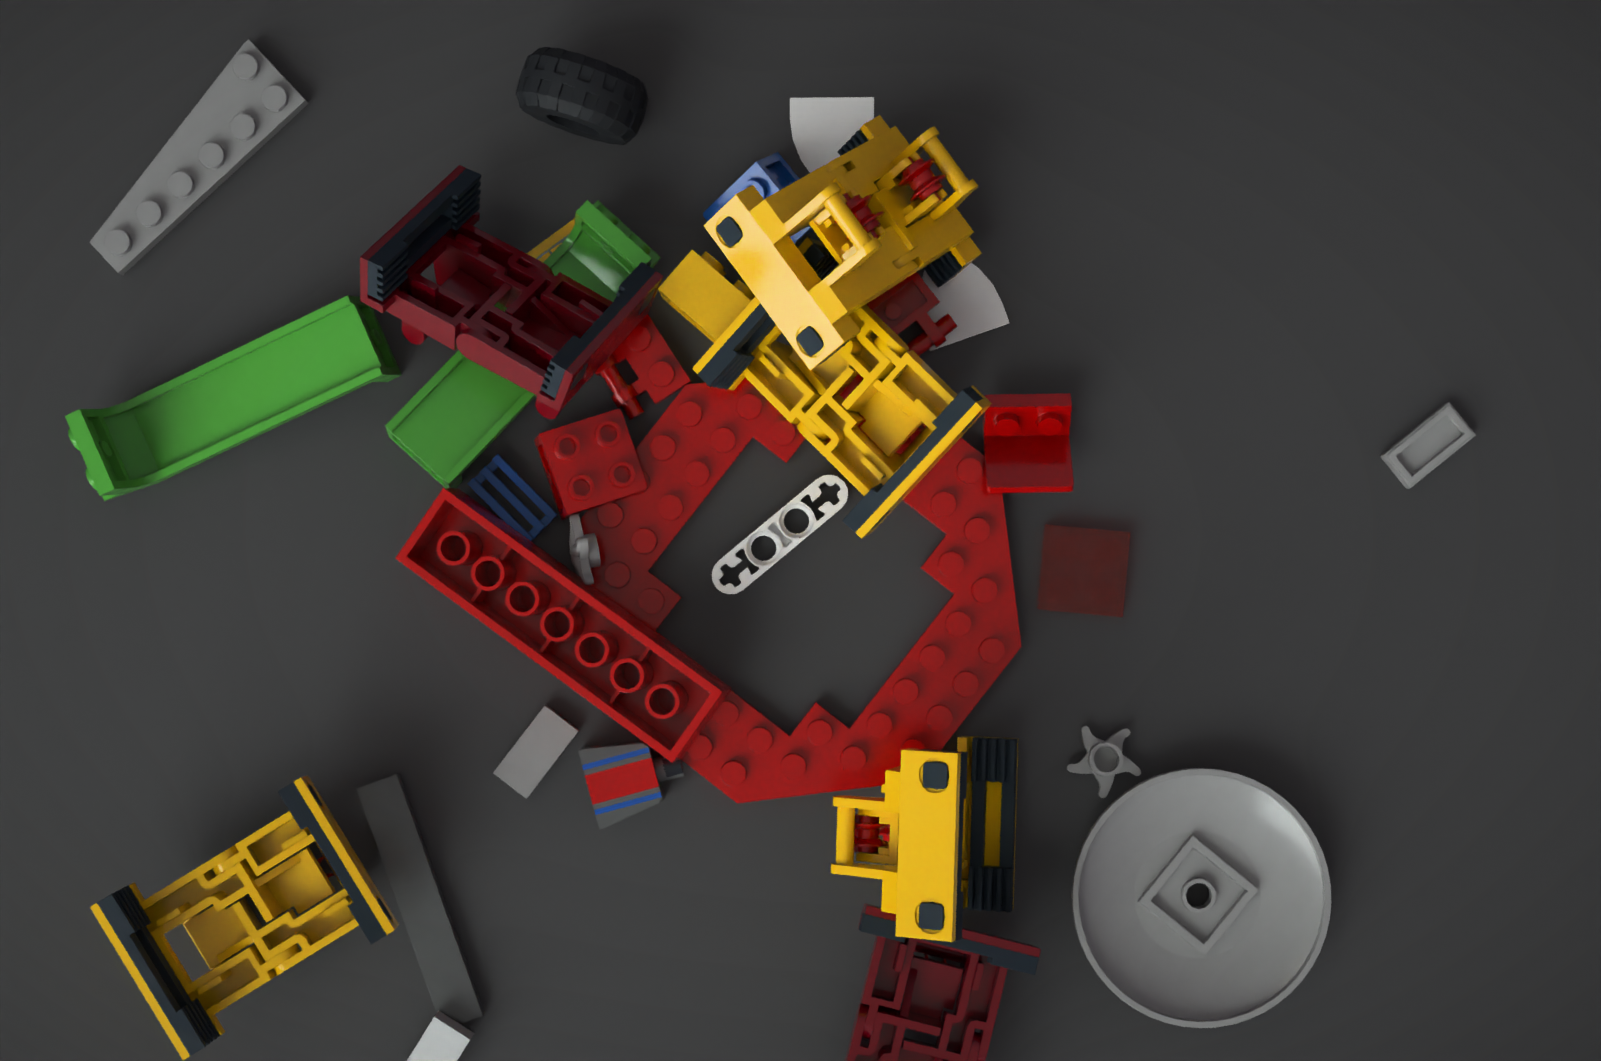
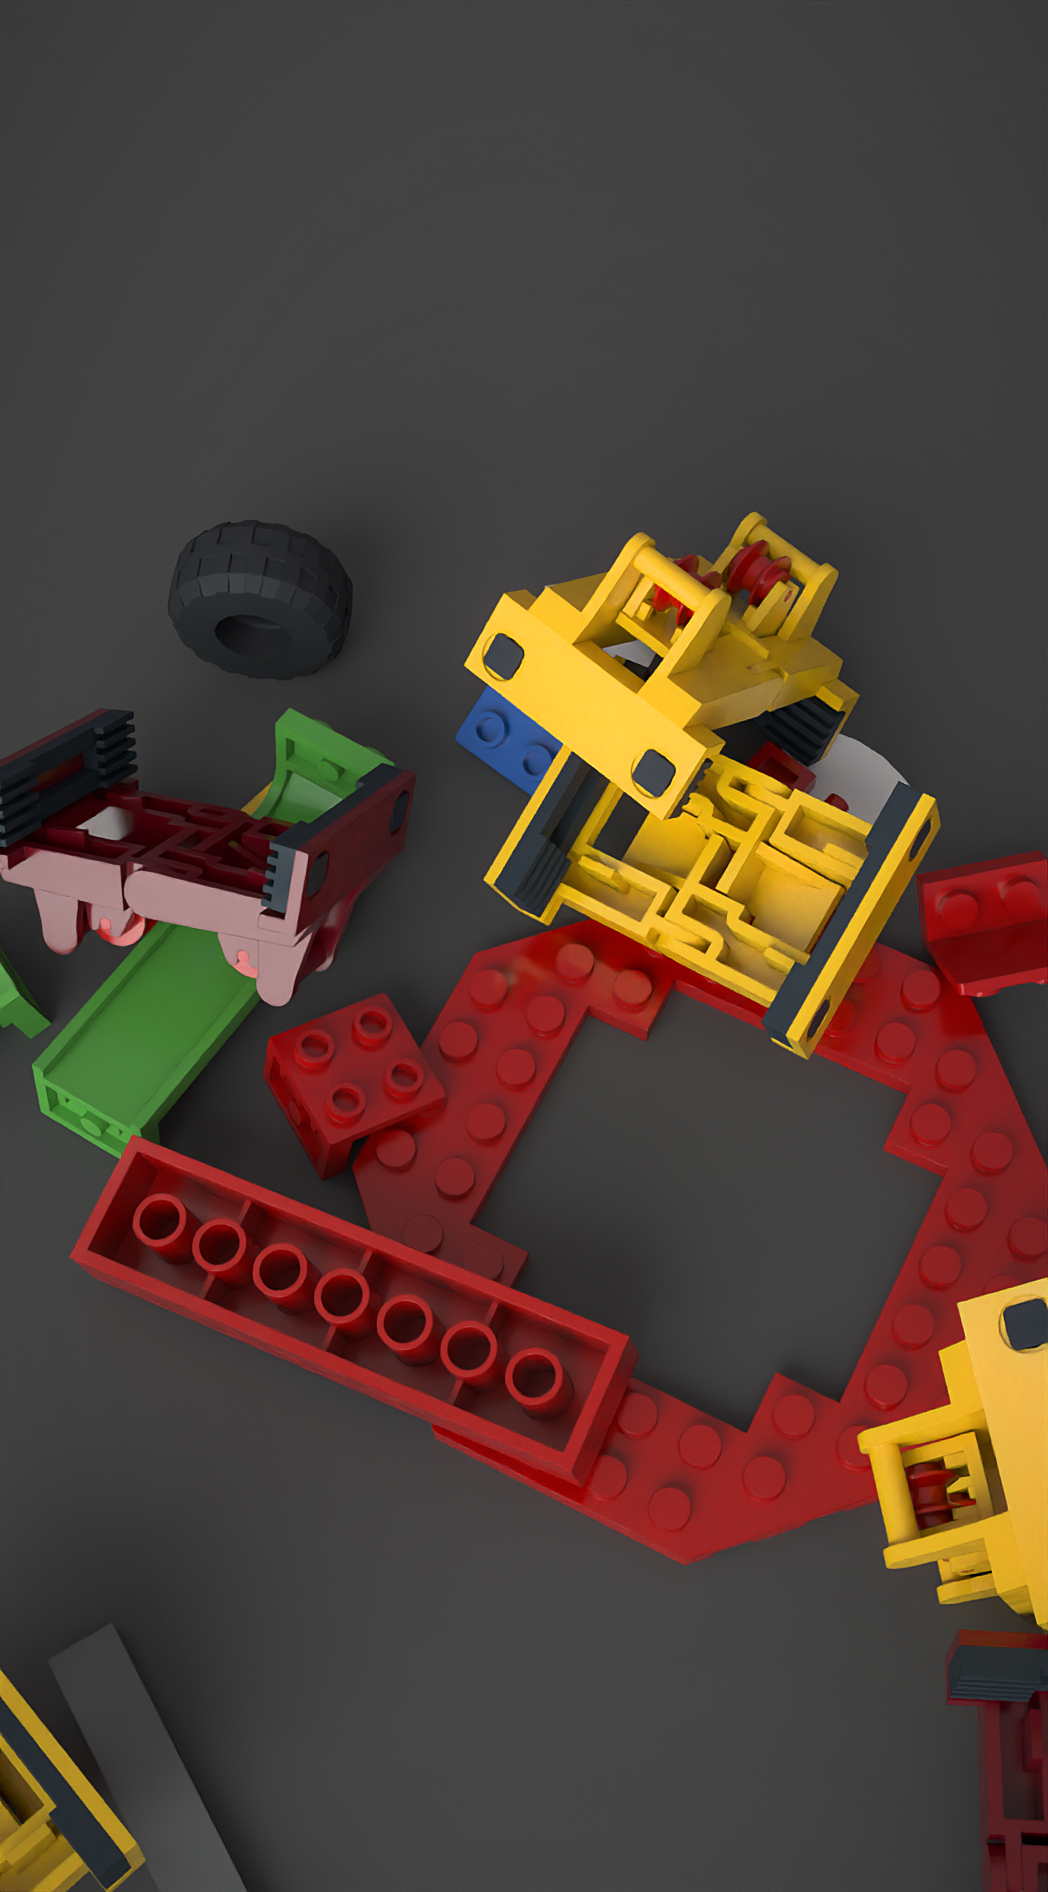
camera: 10 degrees left, 25 degrees down
blue tile [467,454,559,542] -> none
light grey tile [493,704,580,799] -> none
light grey animal [569,513,601,586] -> none
torso [578,741,685,830] -> none
red plate [595,314,691,420] -> none
yellow piece [658,250,755,343] -> none
white beam [712,475,848,594] -> none

